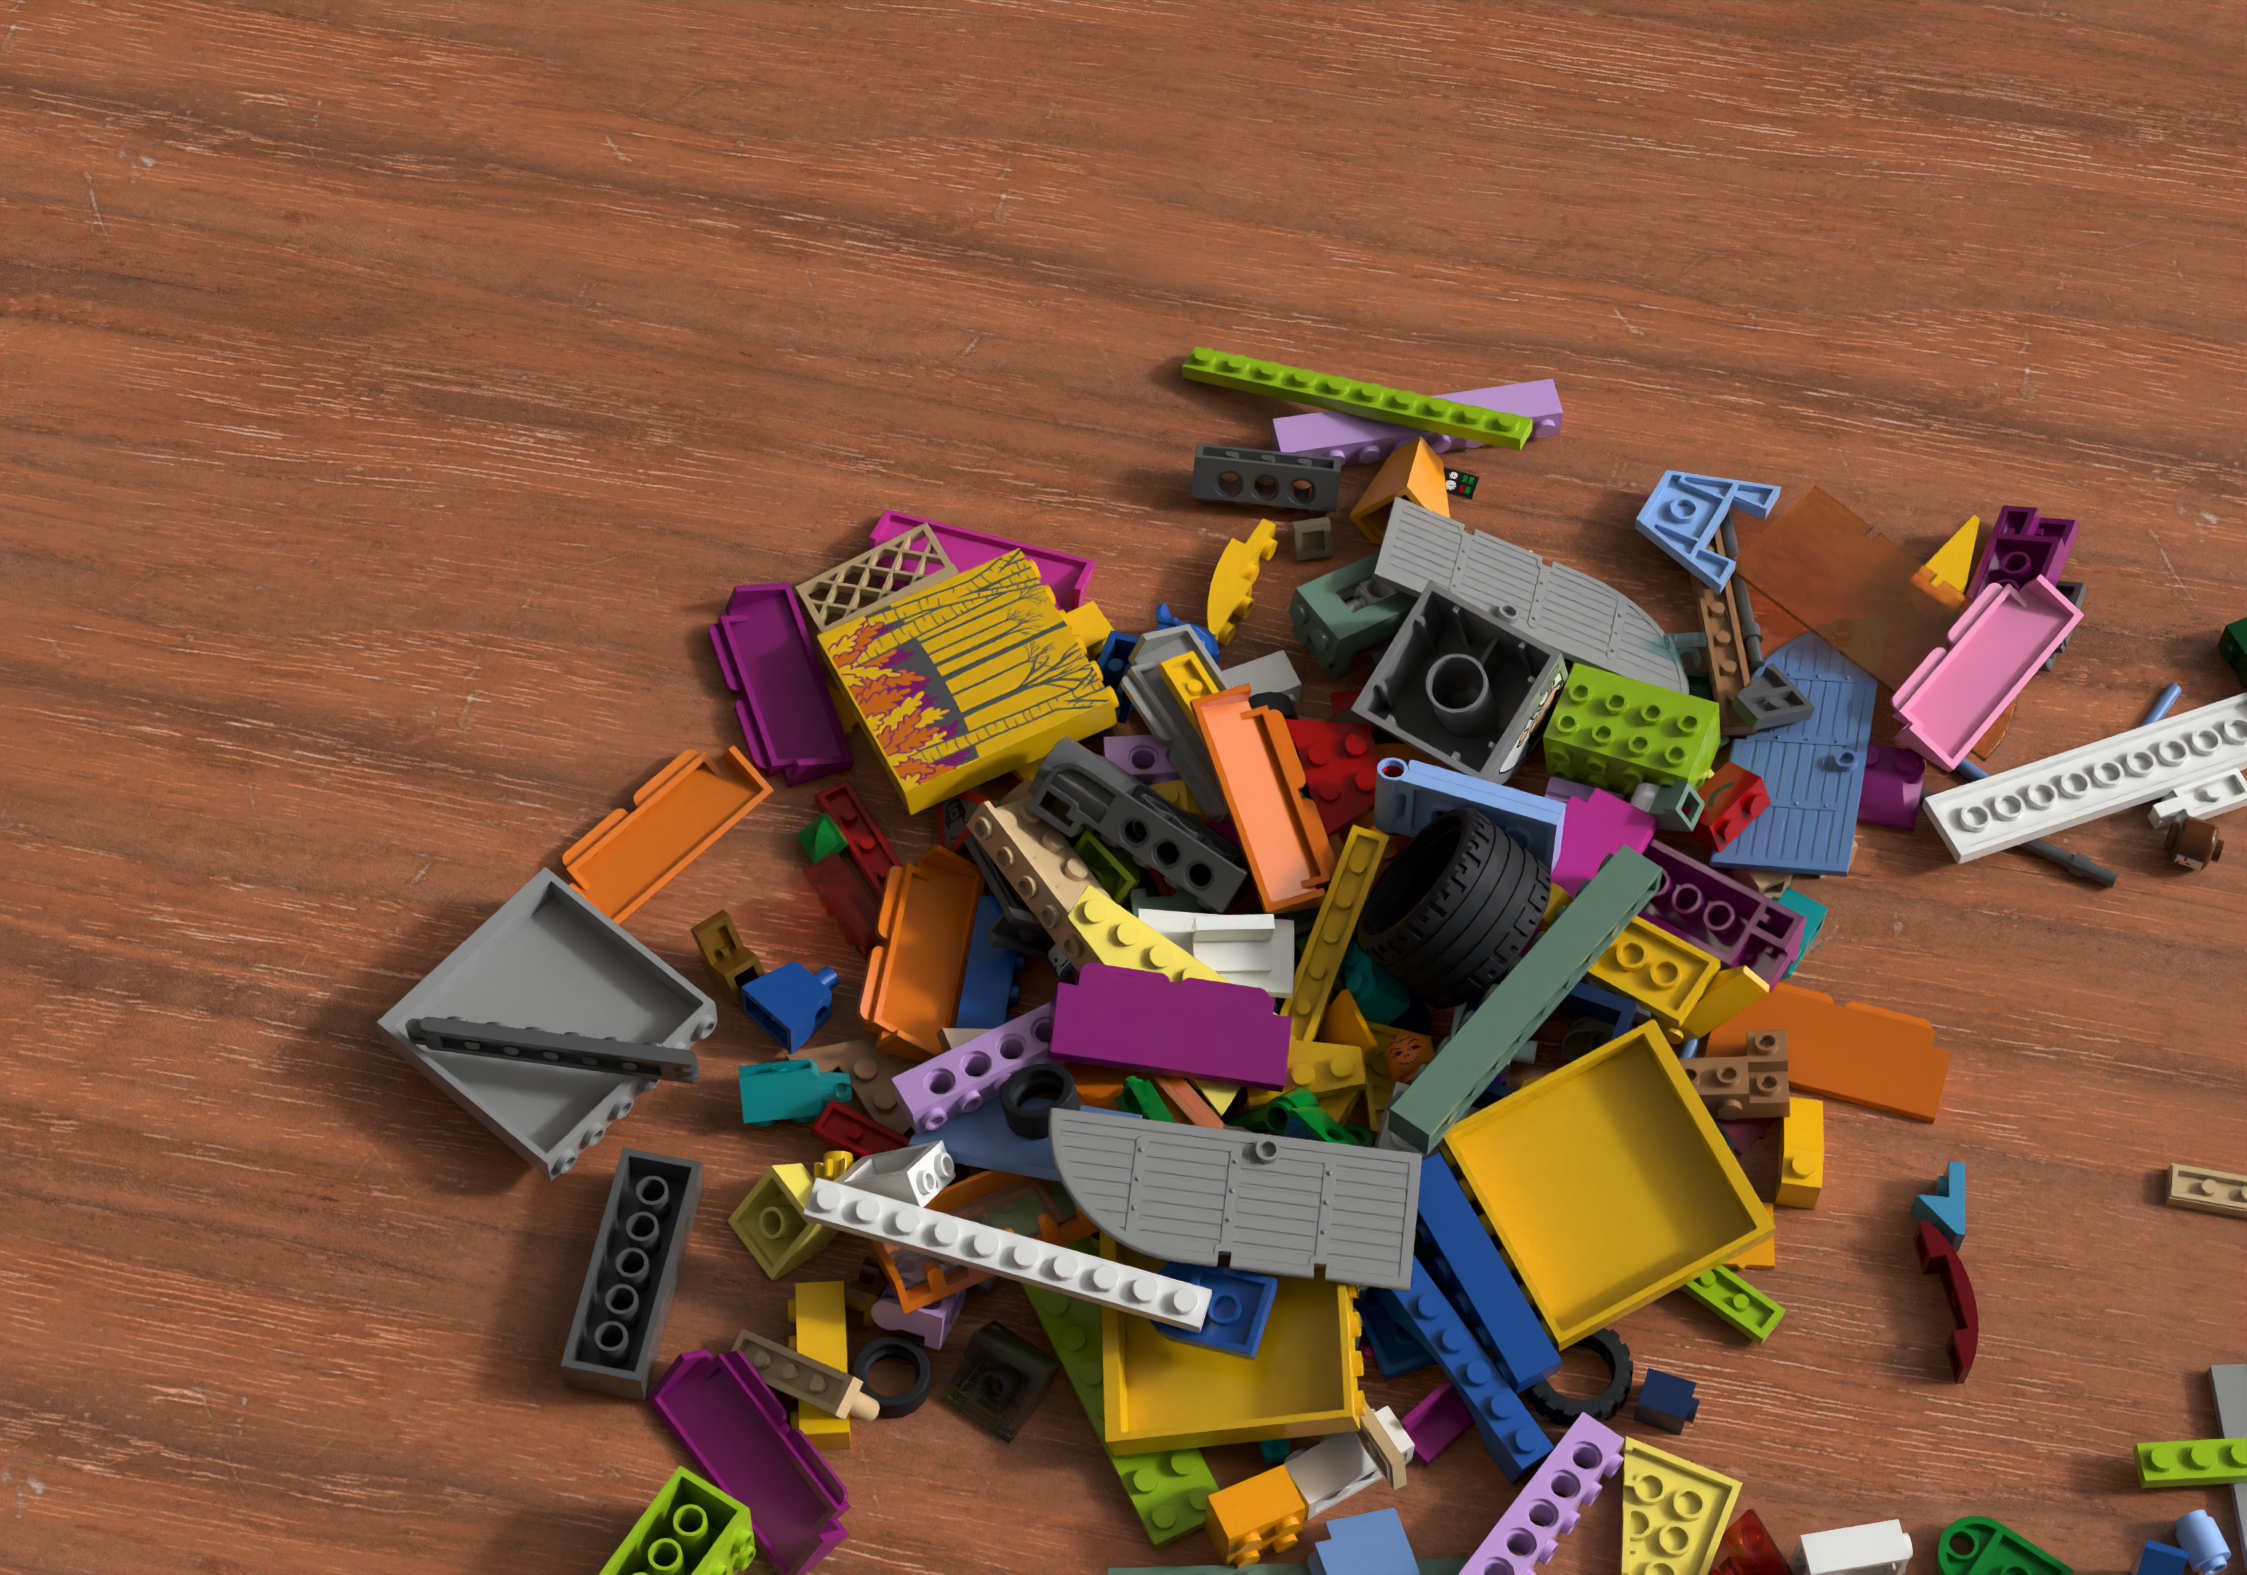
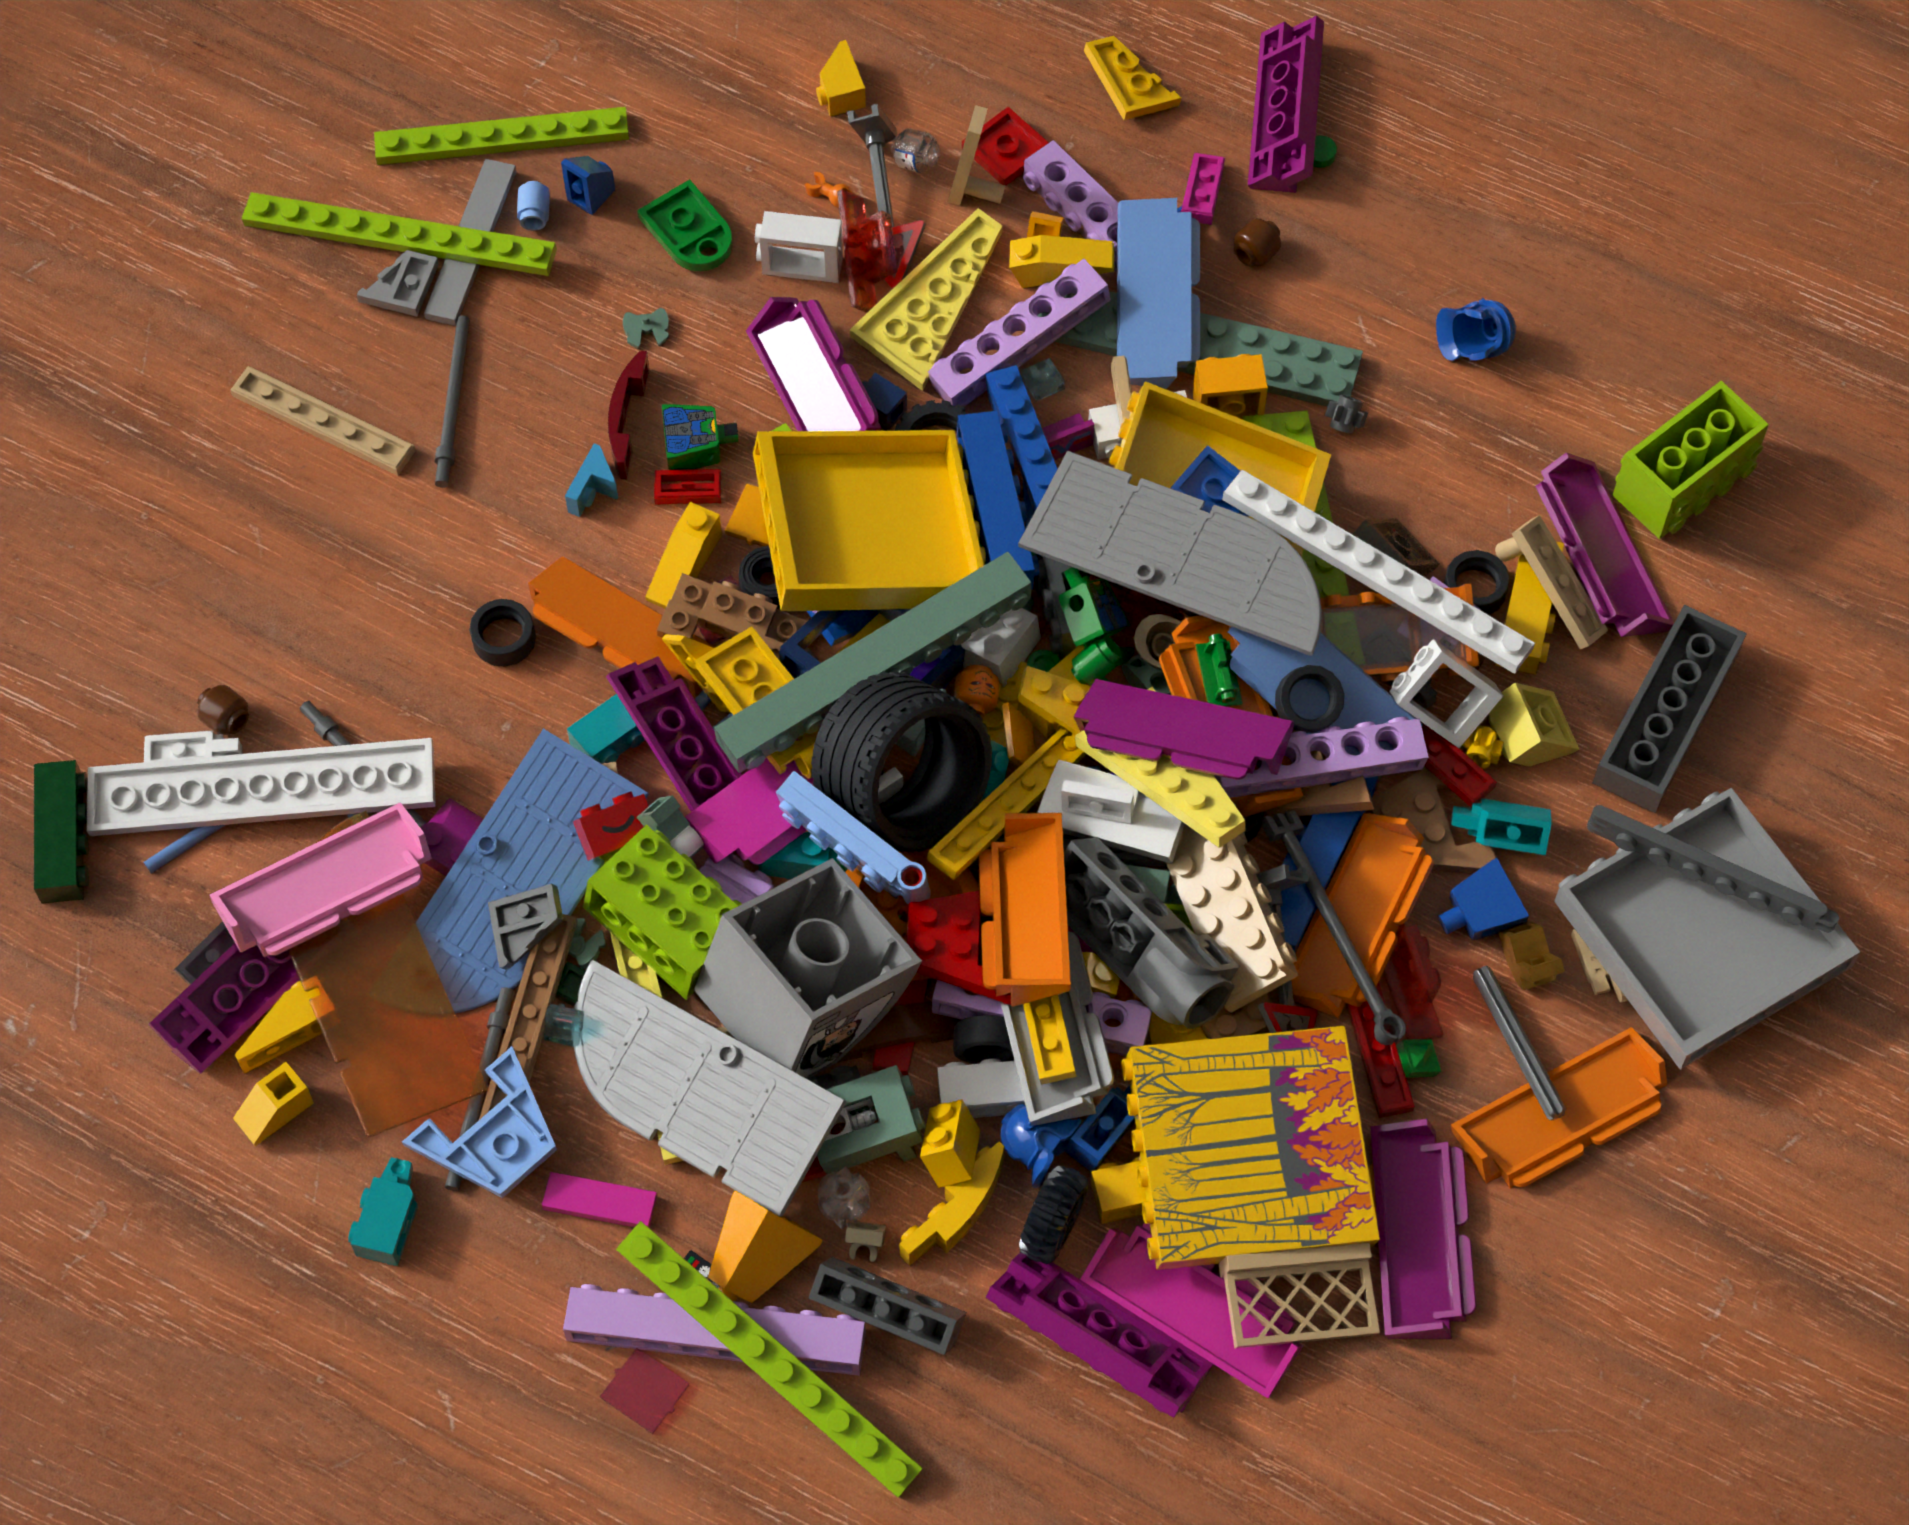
camera: 160 degrees left, 5 degrees up
none -> yellow slope [233,1062,314,1146]
none -> teal hinge [348,1157,418,1267]
none -> dark grey bar [435,316,470,488]
none -> black tyre [469,599,536,667]
none -> dark pink tile [542,1172,657,1228]
none -> clear pink piece [600,1348,689,1435]
none -> sand green piece [623,308,669,349]
none -> red tile [654,469,722,505]
none -> torso [662,404,739,470]
none -> slope [746,297,881,431]
none -> clear brick [817,1167,871,1230]
none -> yellow brick [920,1099,980,1188]
none -> magenta slope [985,1252,1213,1418]
none -> black gear [1019,1165,1088,1264]
none -> clear light blue tile [1021,358,1065,402]
none -> dark grey hinge [1261,810,1406,1045]
none -> dark grey gear [1325,394,1368,434]
none -> dark grey axle [1473,966,1566,1121]

